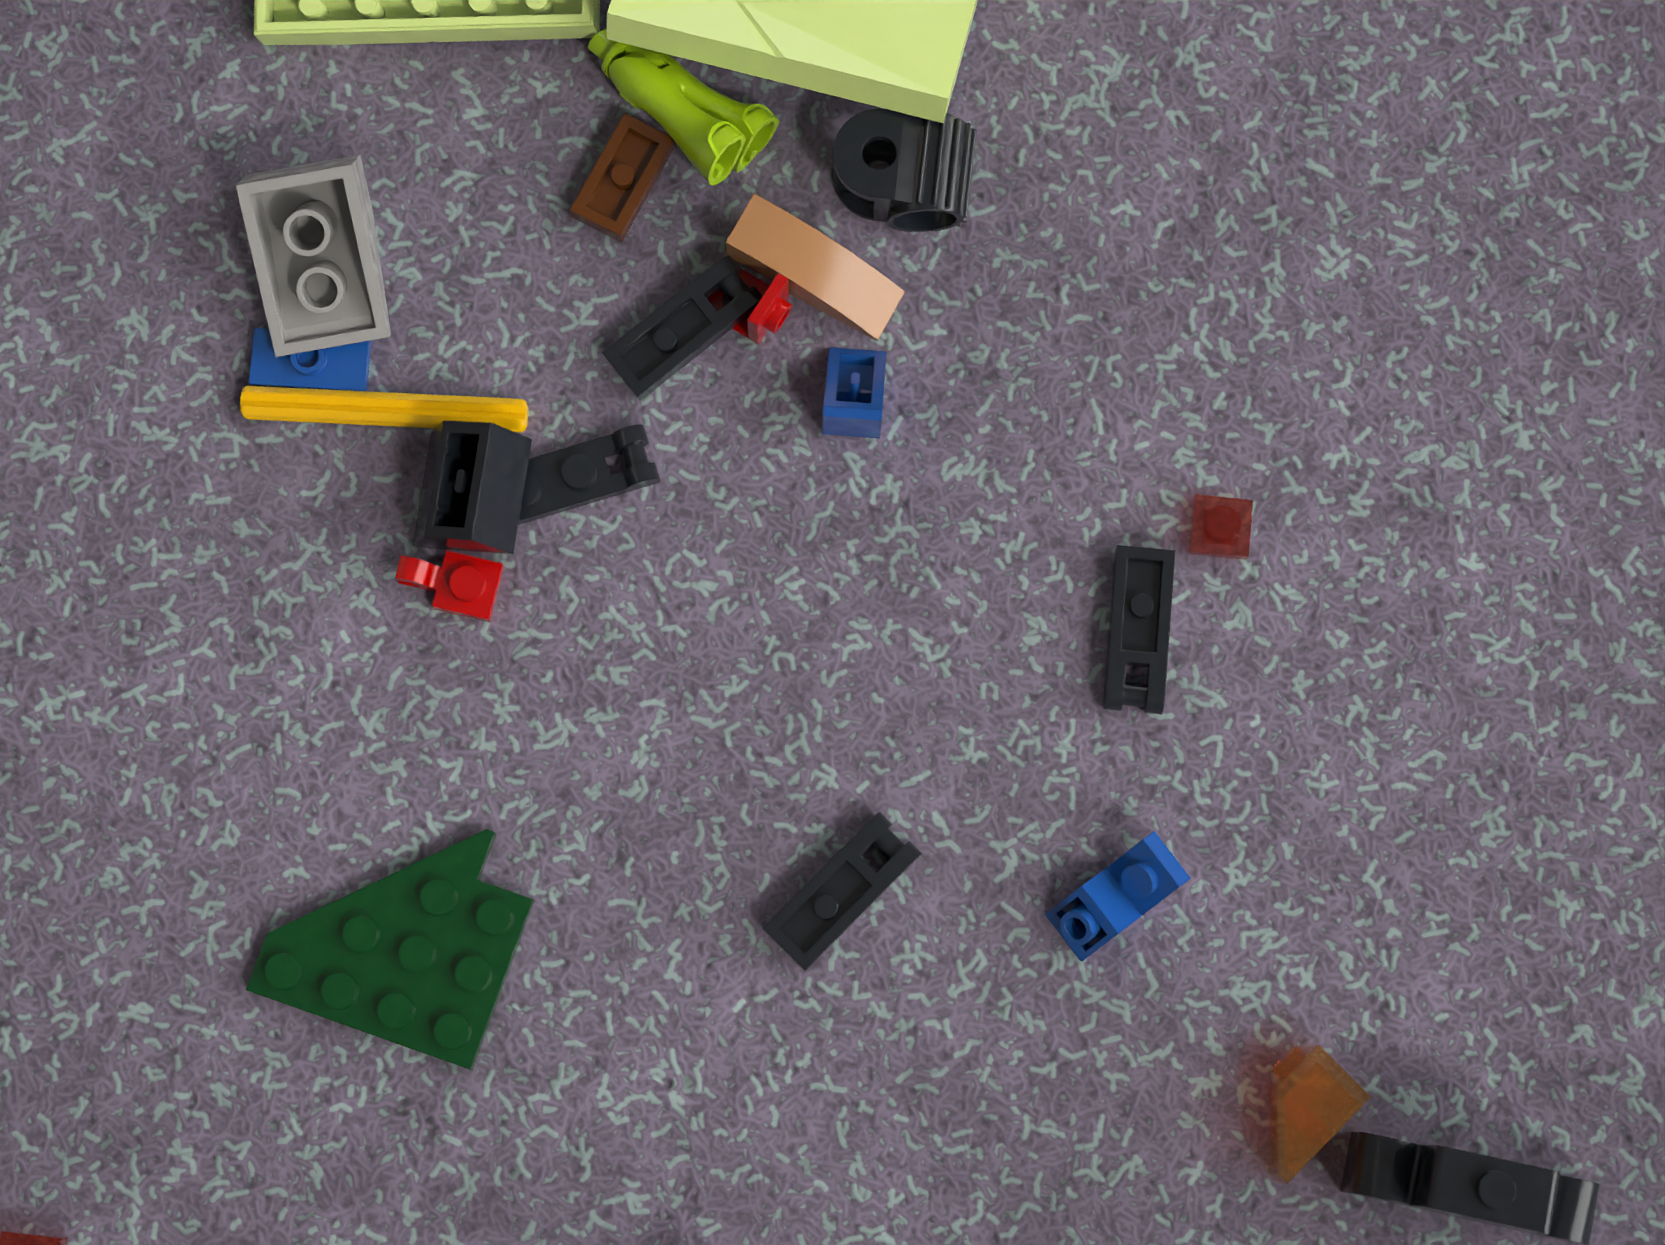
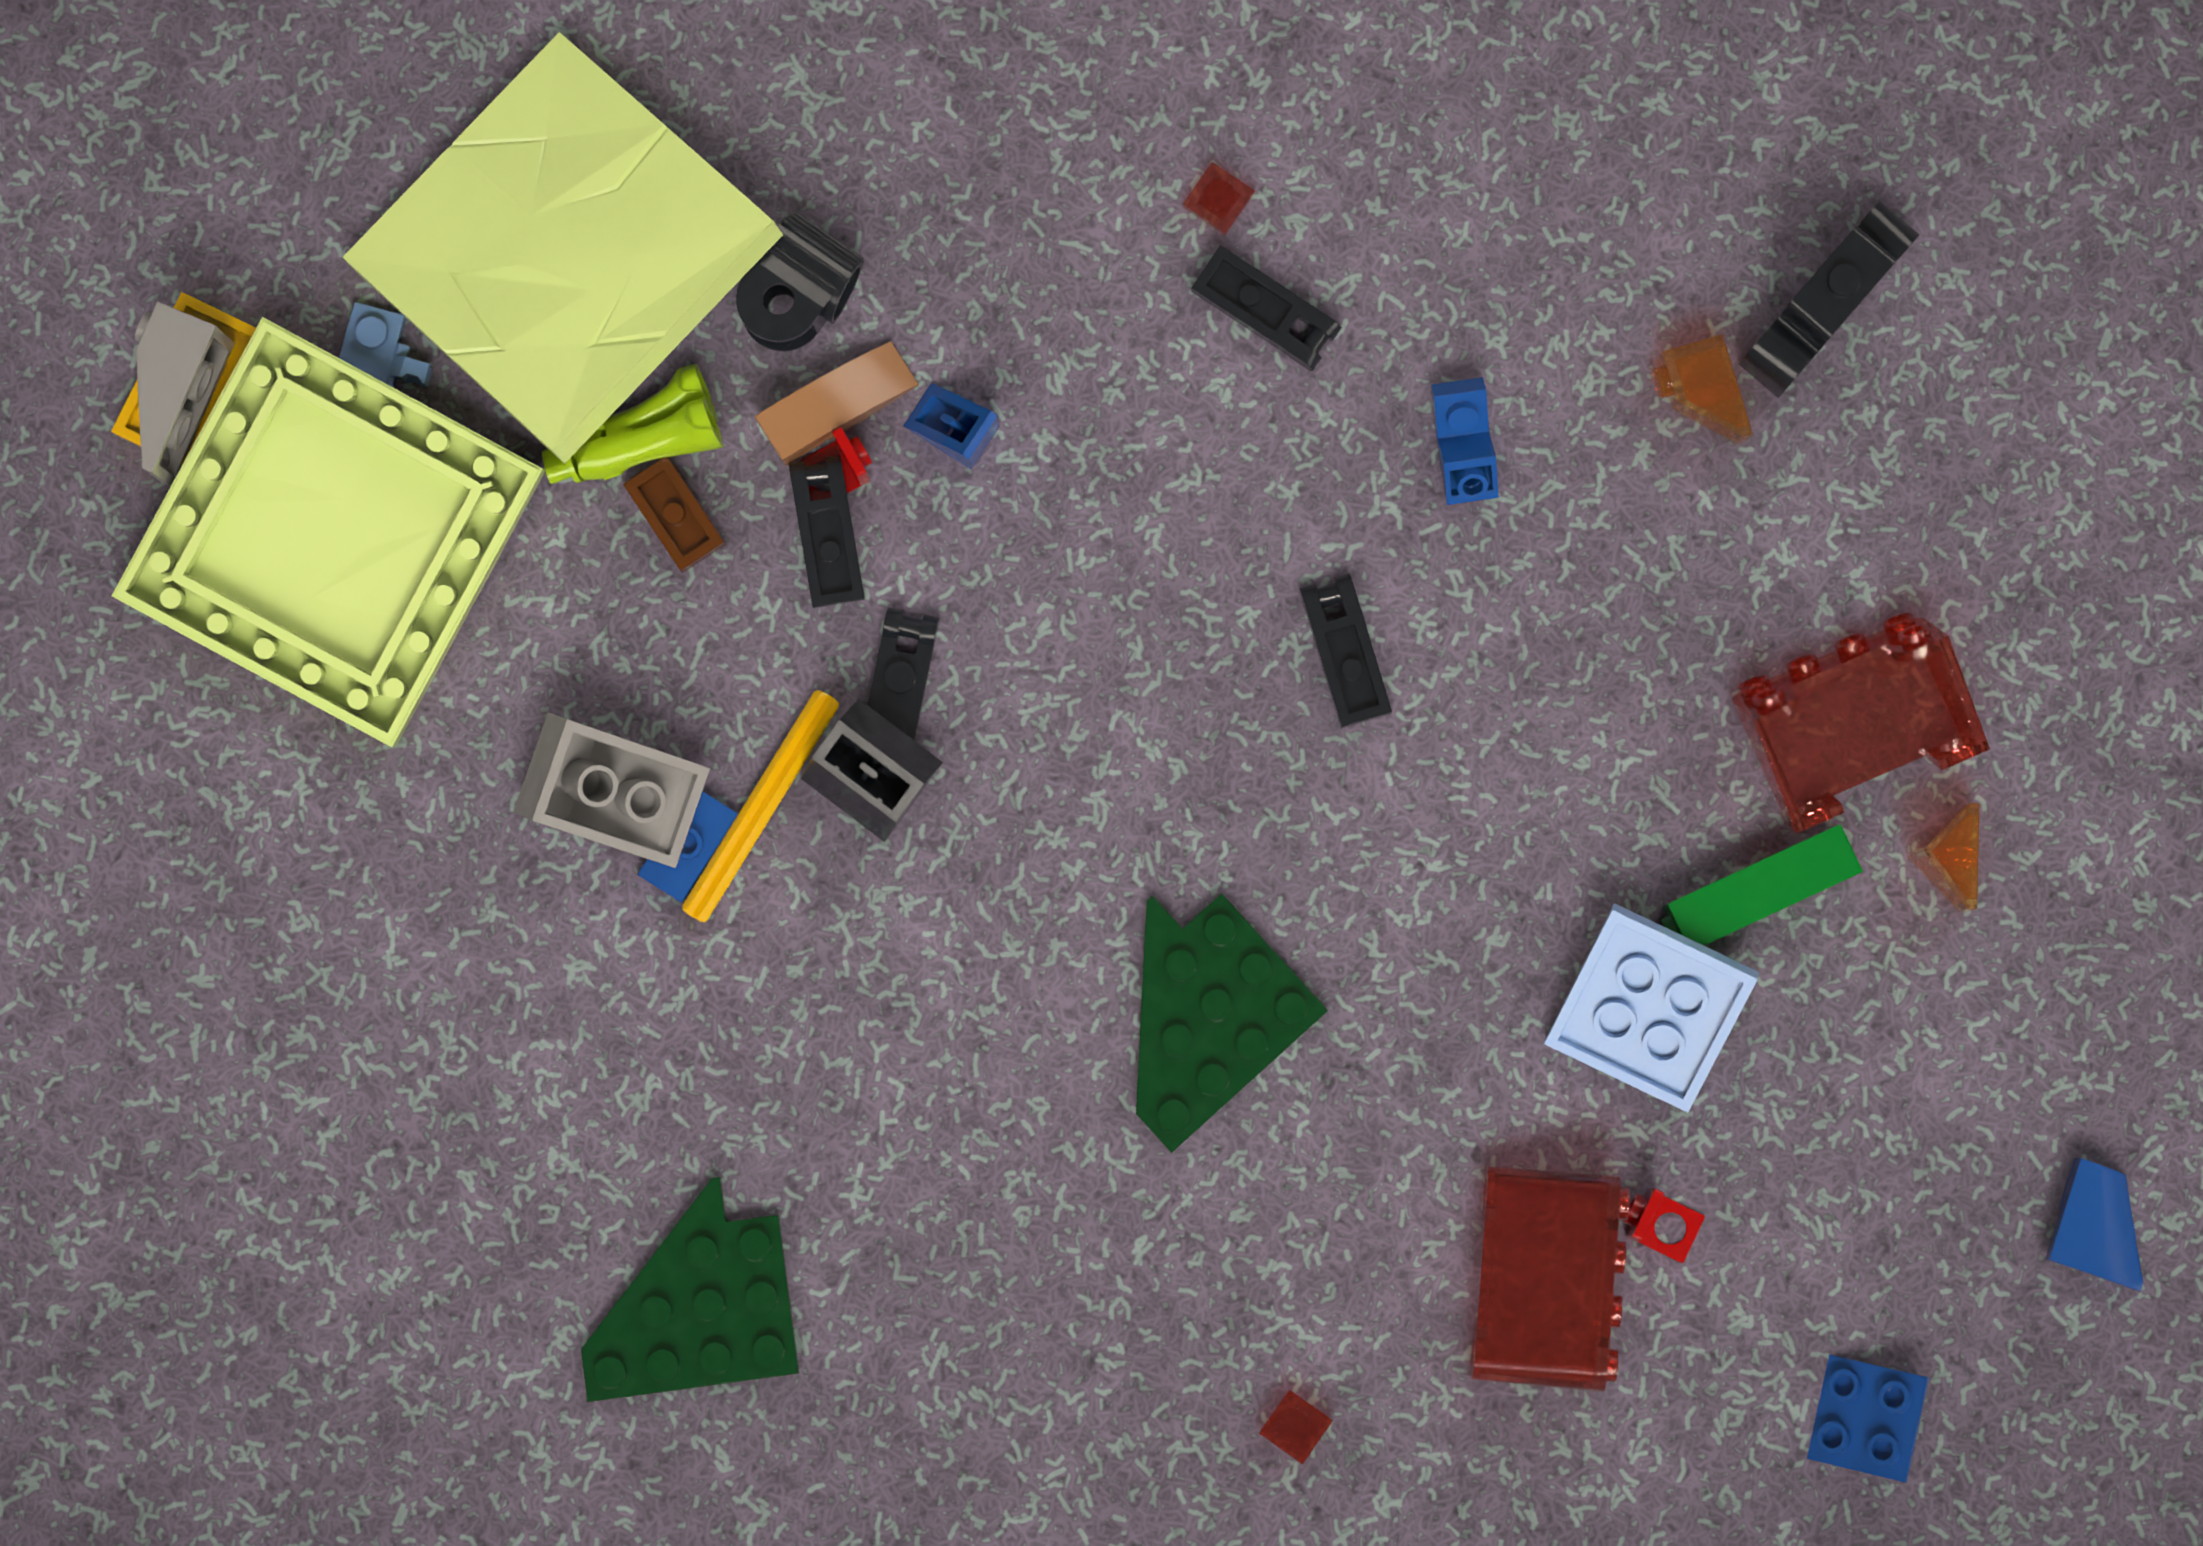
camera: 55 degrees left, 5 degrees up
red plate [395,550,504,622] -> none

